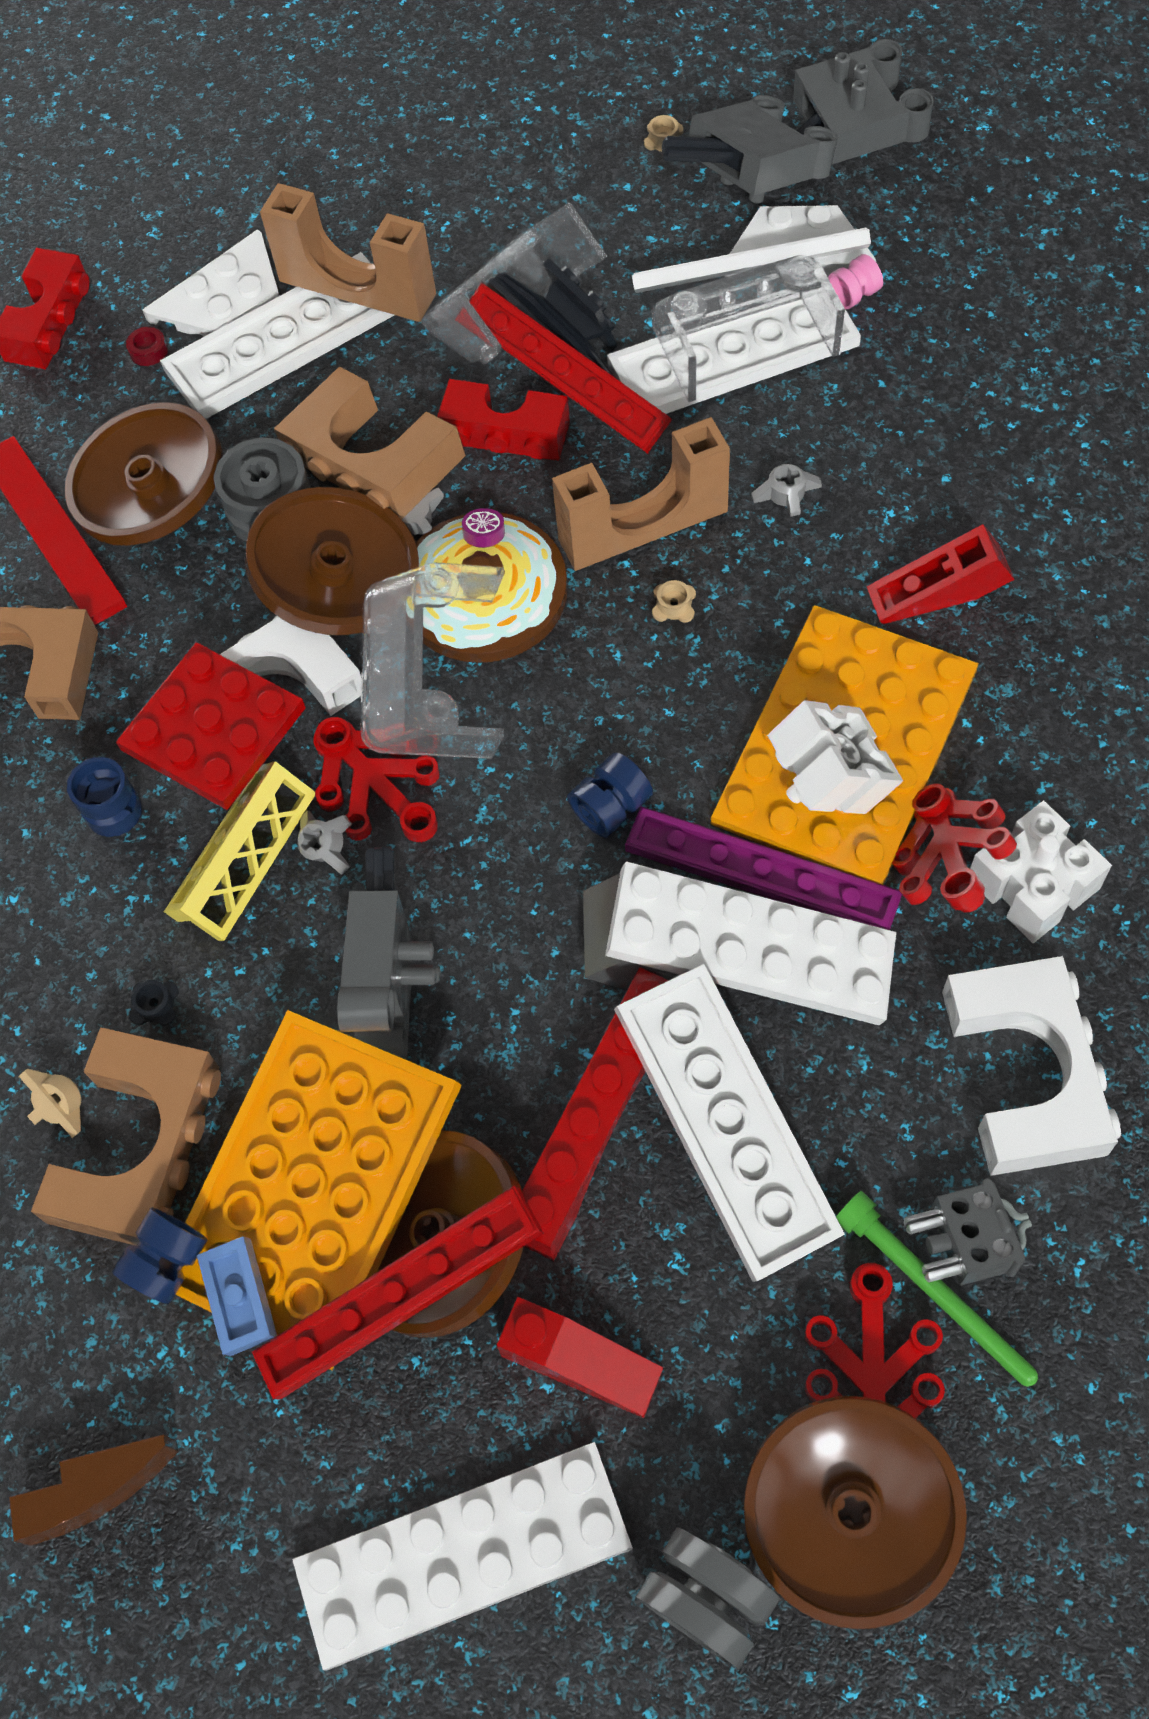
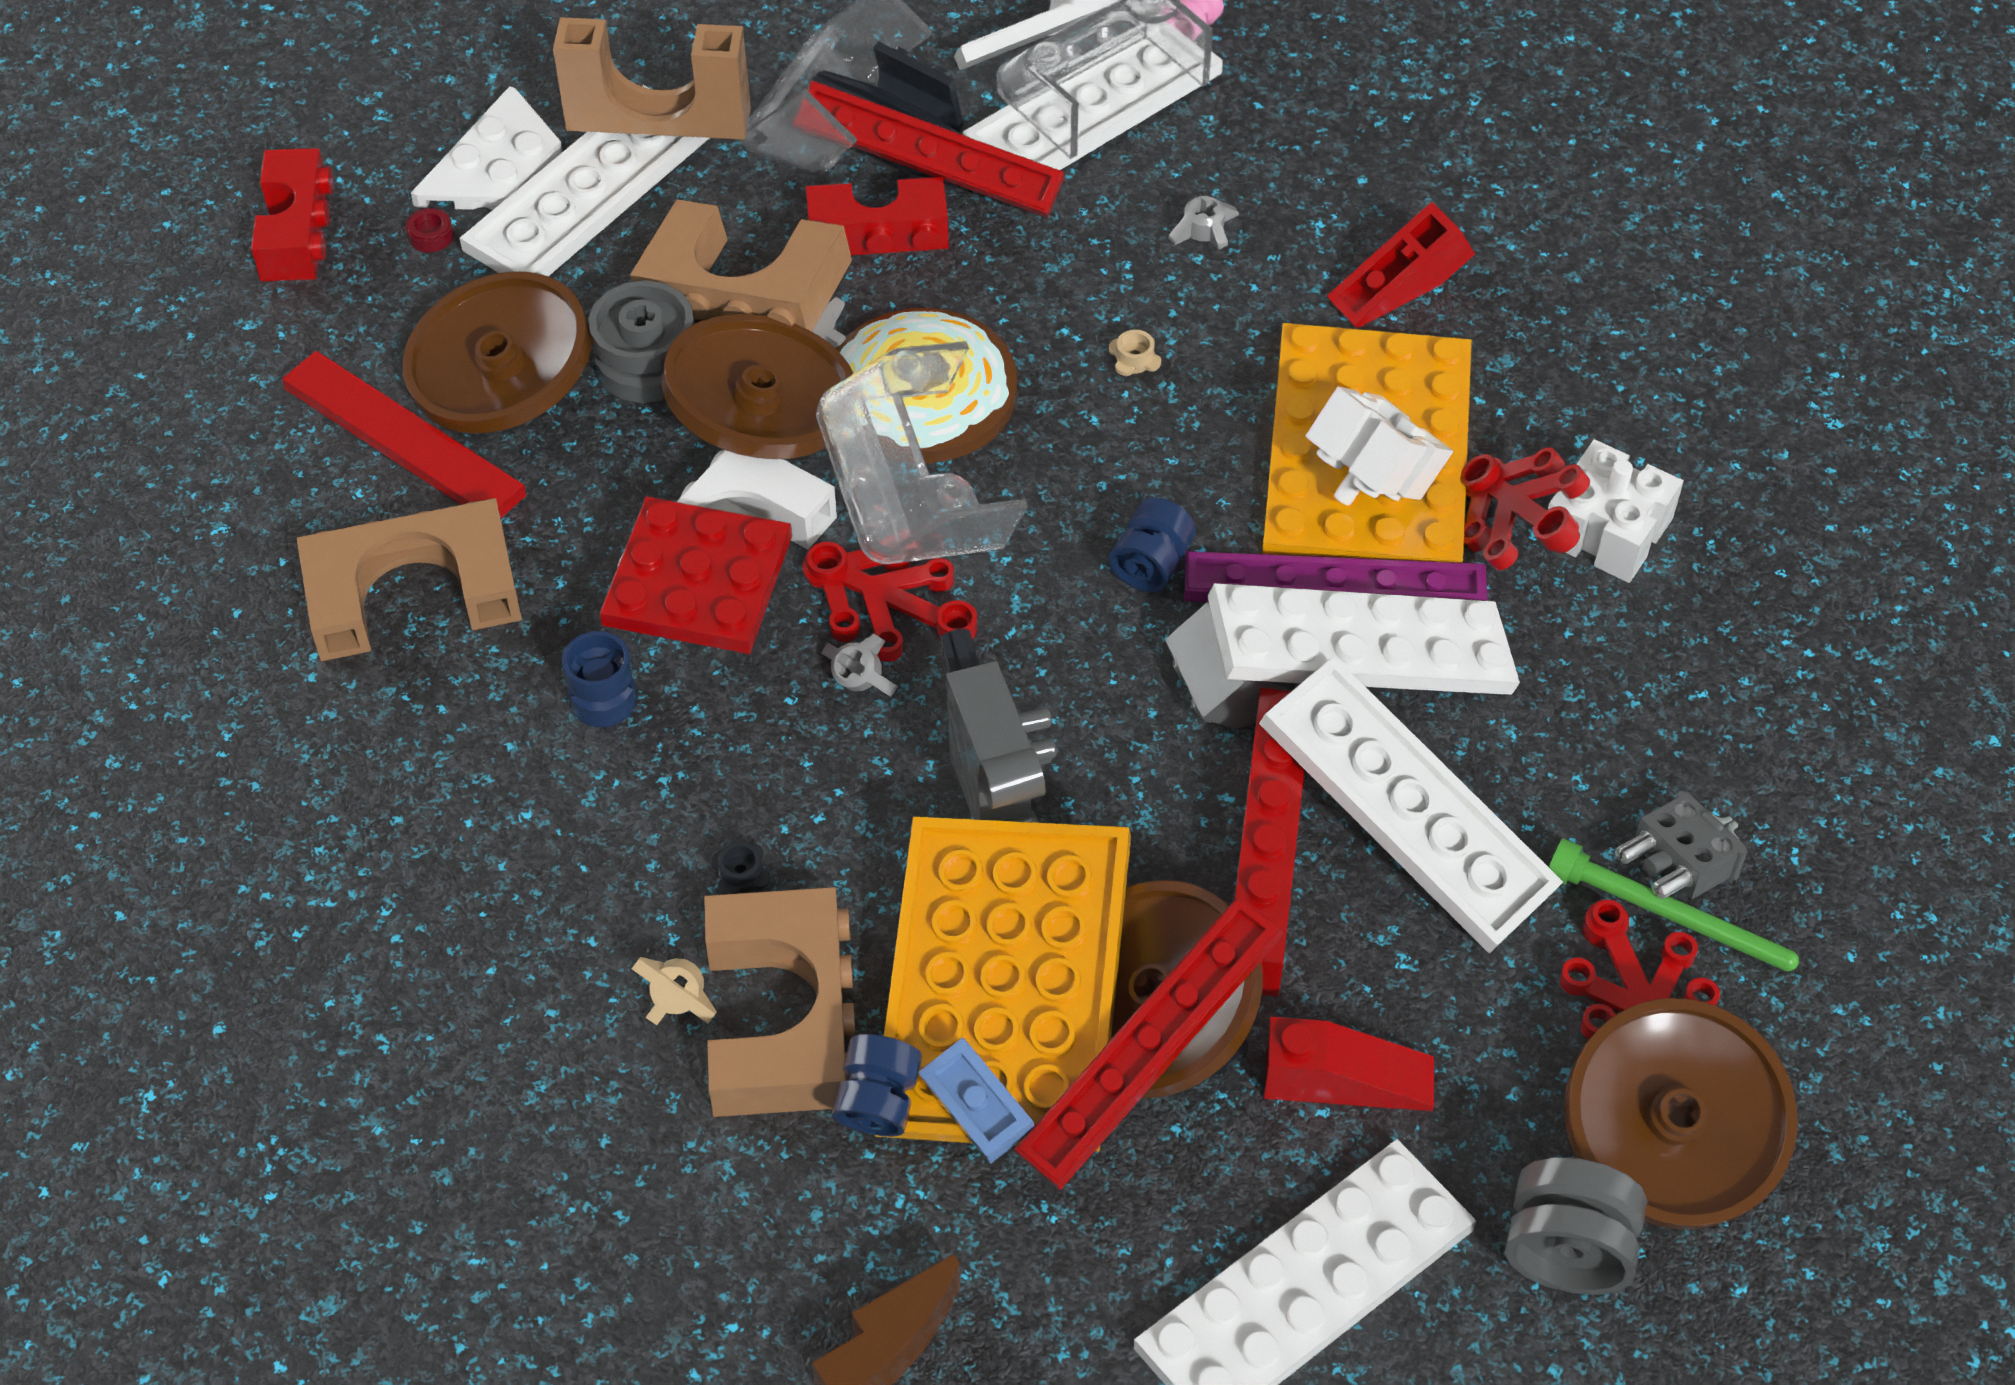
camera: 25 degrees left, 10 degrees down
light yellow fence [164,761,315,941] -> none
magenta tile [462,508,505,548] -> none
medium nougat arch [552,417,730,571] -> none
white arch [942,956,1121,1176] -> none

